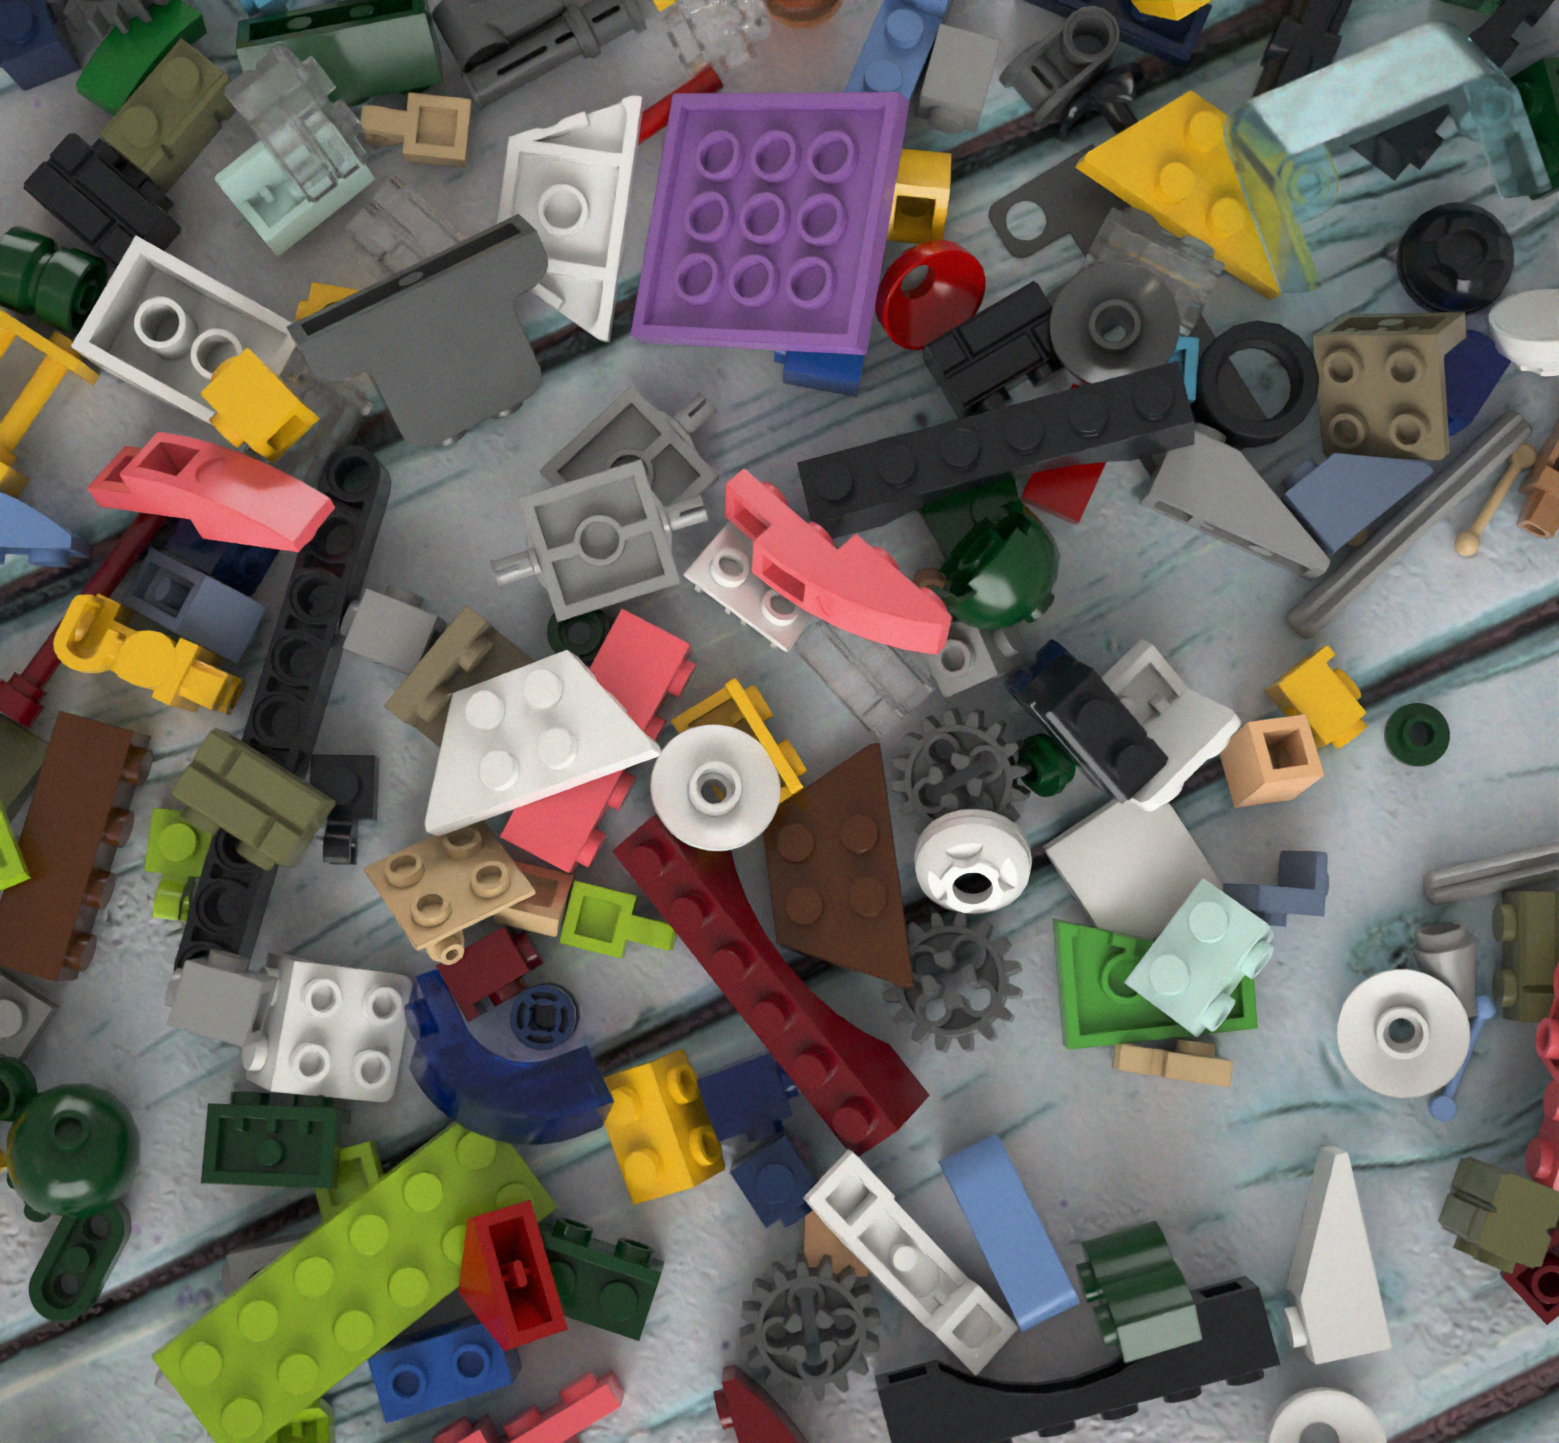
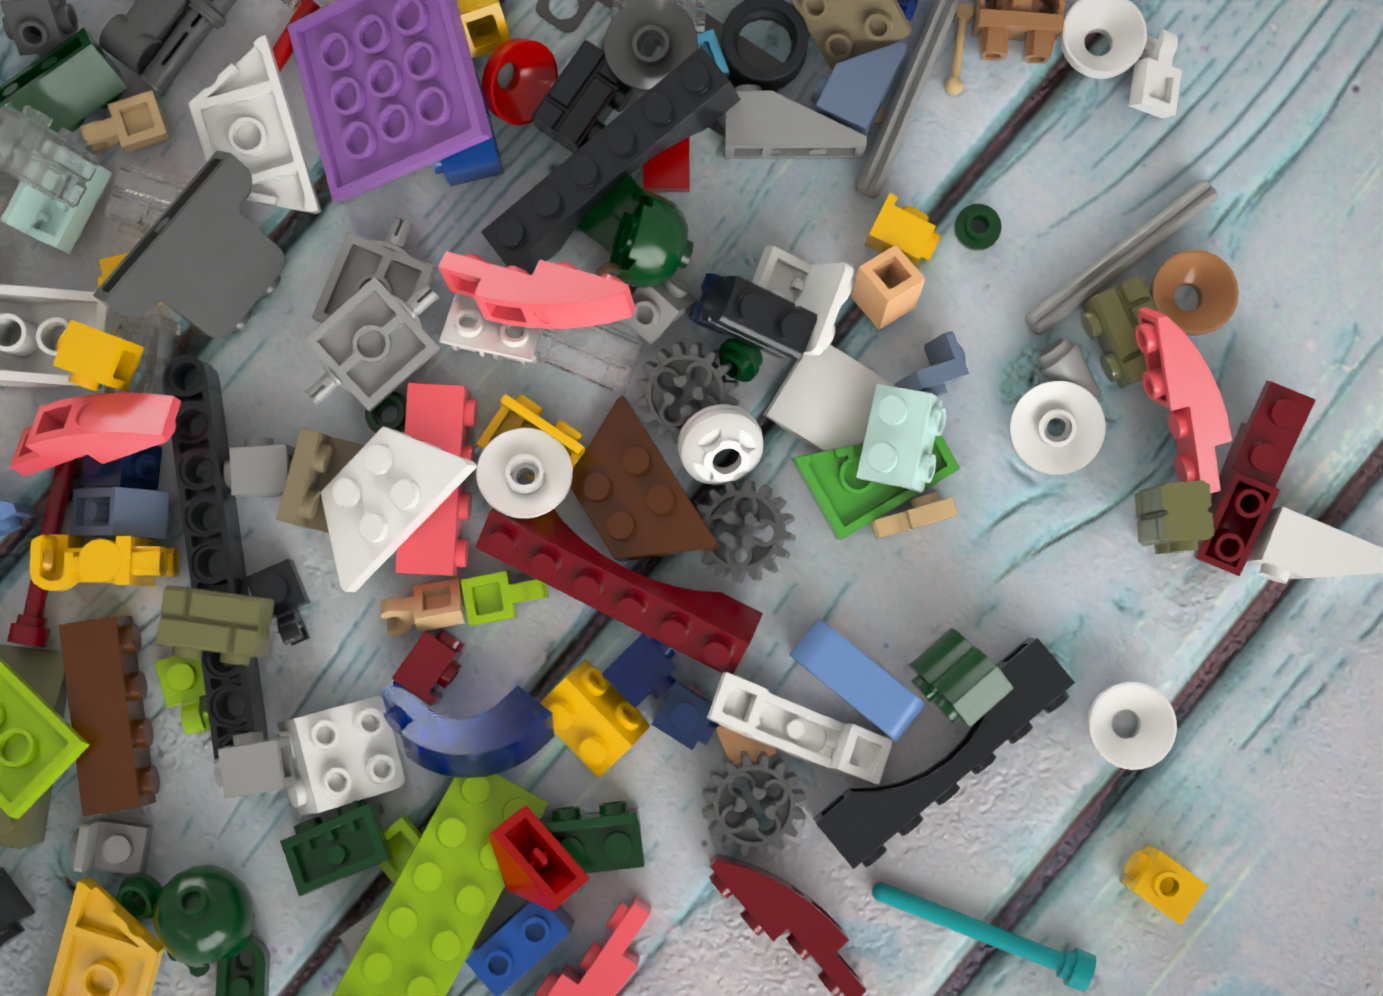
camera: 20 degrees left, 0 degrees up
tan hinge [364,820,536,965] -> none
dark blue wheel [510,982,580,1051] -> none
white slope [1282,1145,1393,1365] -> none
light blue hinge [1428,995,1496,1122] -> none

